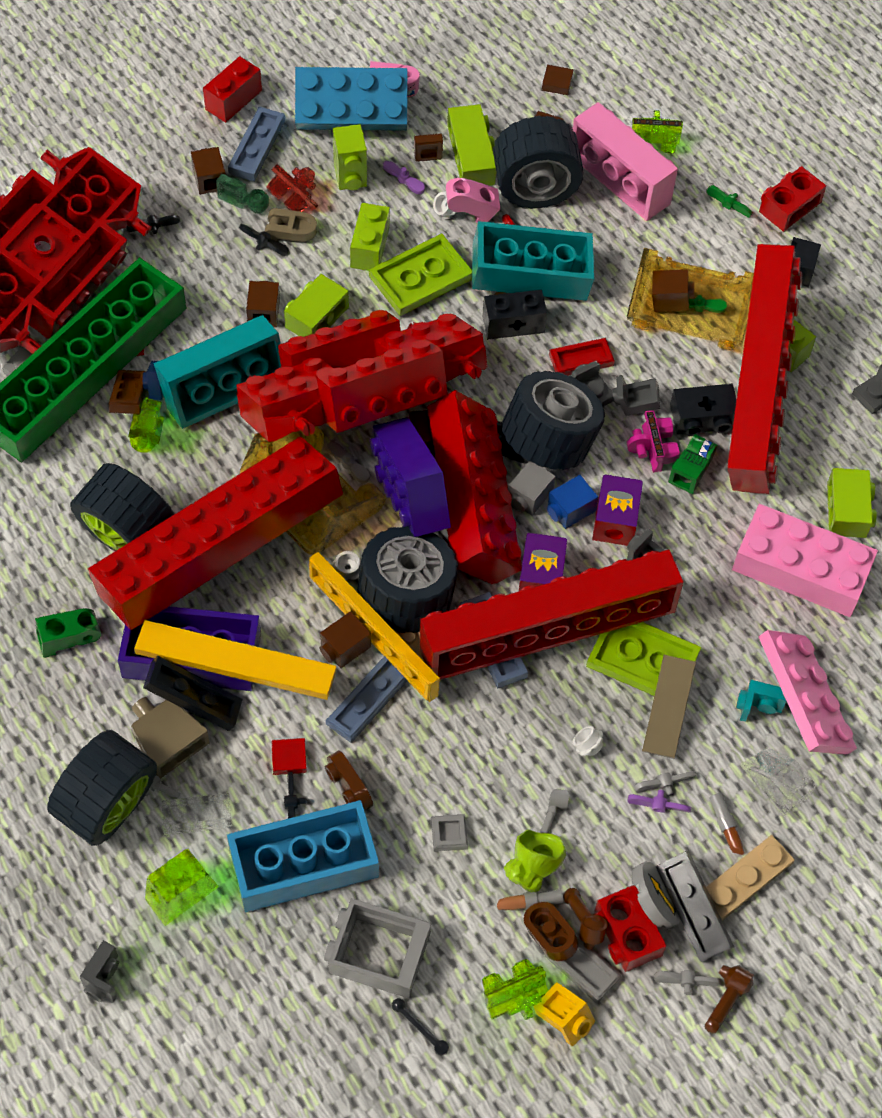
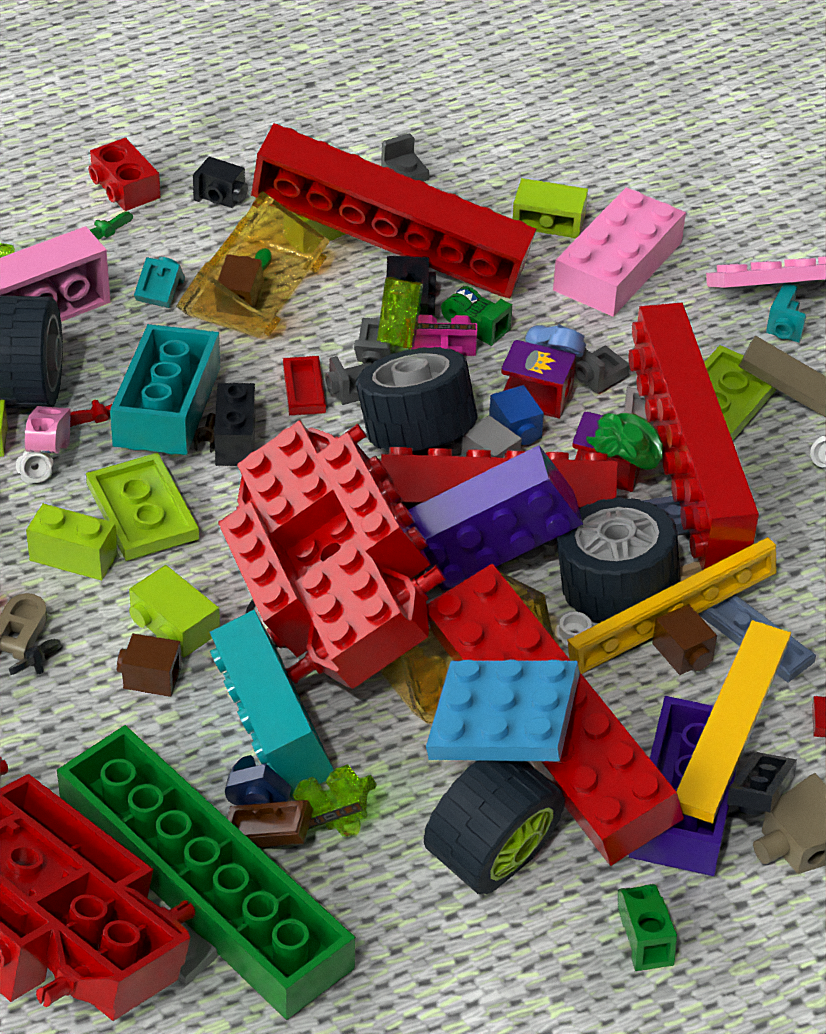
camera: 80 degrees left, 15 degrees down
none -> teal bracket [134,257,185,308]
none -> clear neon green hips [377,277,423,349]
none -> dark azure plate [426,660,580,761]
none -> medium blue piece [525,324,586,357]
none -> green hat [586,412,663,470]

